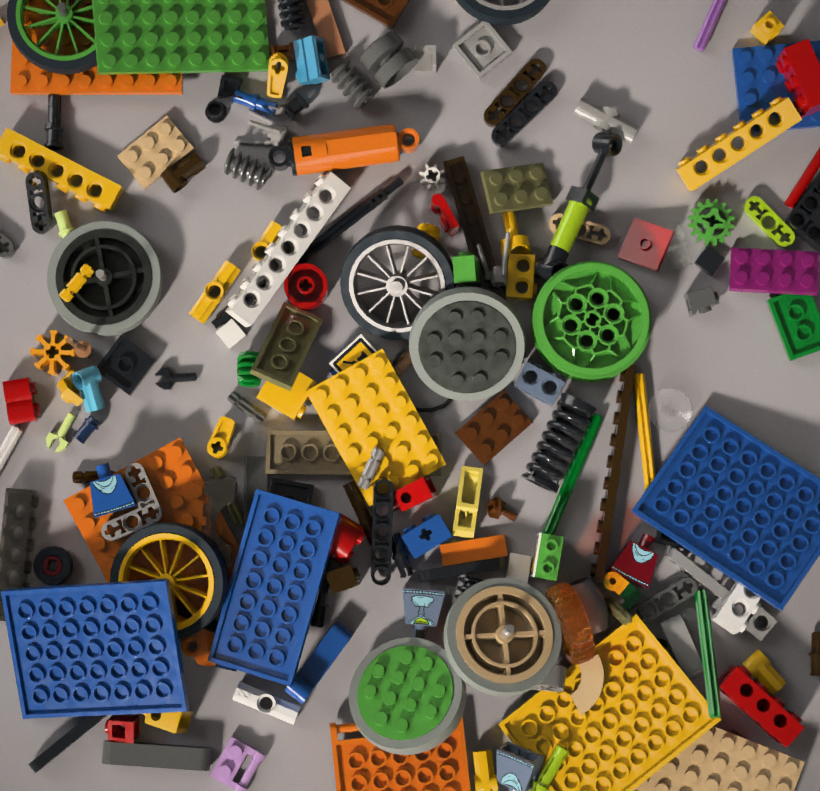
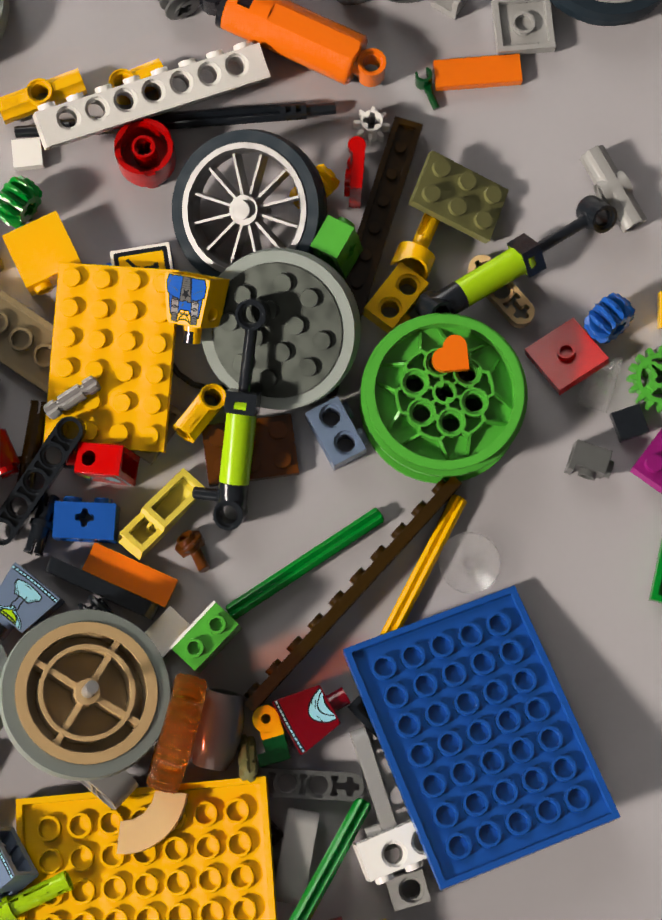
camera: 30 degrees right, 5 degrees down
olive plate [250,302,324,391] -> none
light grey plant [477,232,510,288] -> none
dark brown beam [483,58,546,127] -> none
black beam [491,81,557,147] -> none
black piece [521,393,597,494] -> none
none -> torso [164,271,230,344]
none -> yellow piece [172,383,226,443]
none -> black piece [192,298,271,530]
none -> dark green hand [415,67,440,110]
none -> orange tile [431,334,469,373]
none -> orange tile [433,54,523,91]
none -> blue gear [584,293,635,344]

